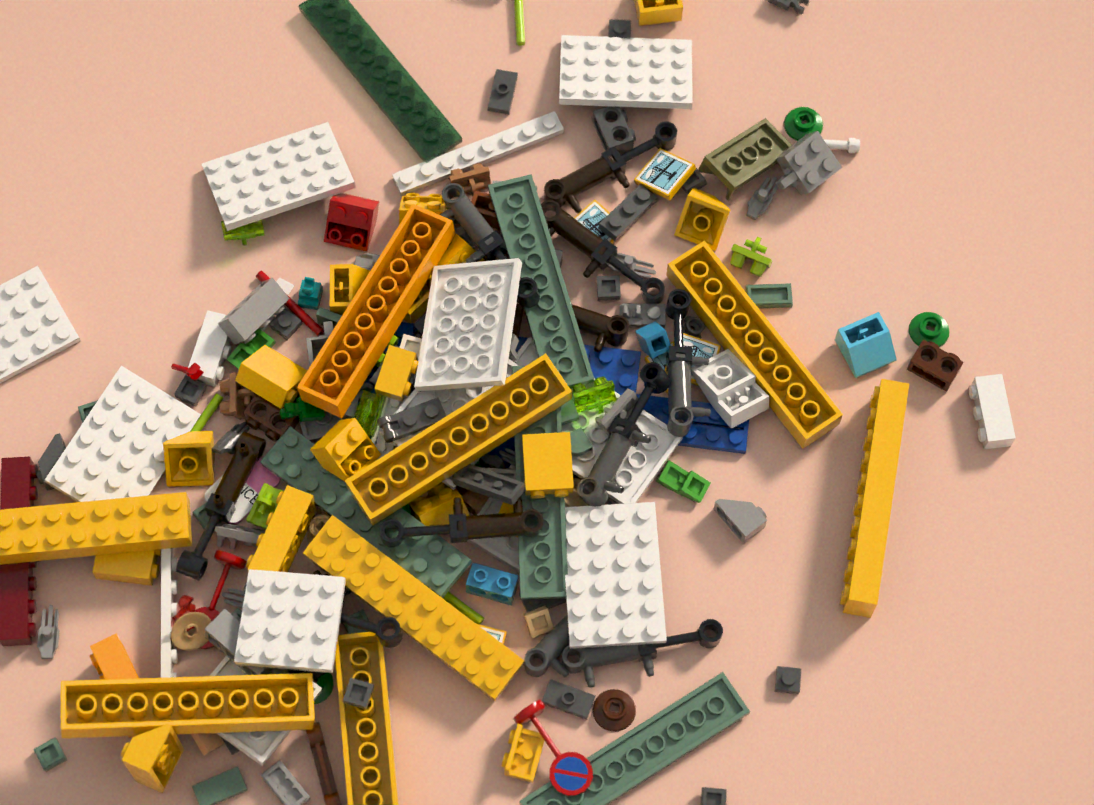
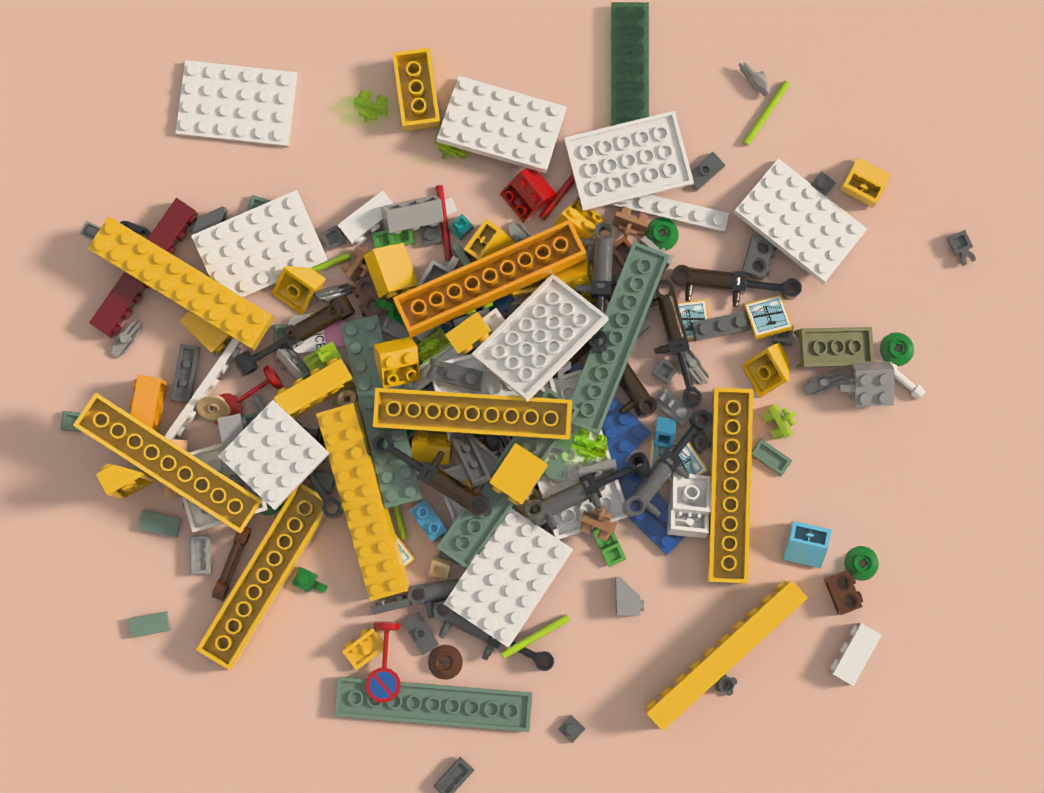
camera: 40 degrees right, 15 degrees up
red hand [171,363,204,381] -> none
clear red hand [173,595,196,622] -> none
dark grey plate [343,678,374,710] -> none
none -> dark grey plate [170,344,201,403]
none -> green plate [292,567,328,593]
none -> clear neon green hips [353,90,389,123]
none -> dark grey plate [371,595,412,615]
none -> yellow brick [392,47,441,132]
none -> lime bar [500,614,570,659]
none -> red bar [539,173,575,221]
none -> white plate [564,111,694,212]
none -> medium nougat hips [580,506,617,541]
none -> green piece [645,218,679,251]
none -> dark grey plate [715,674,737,696]

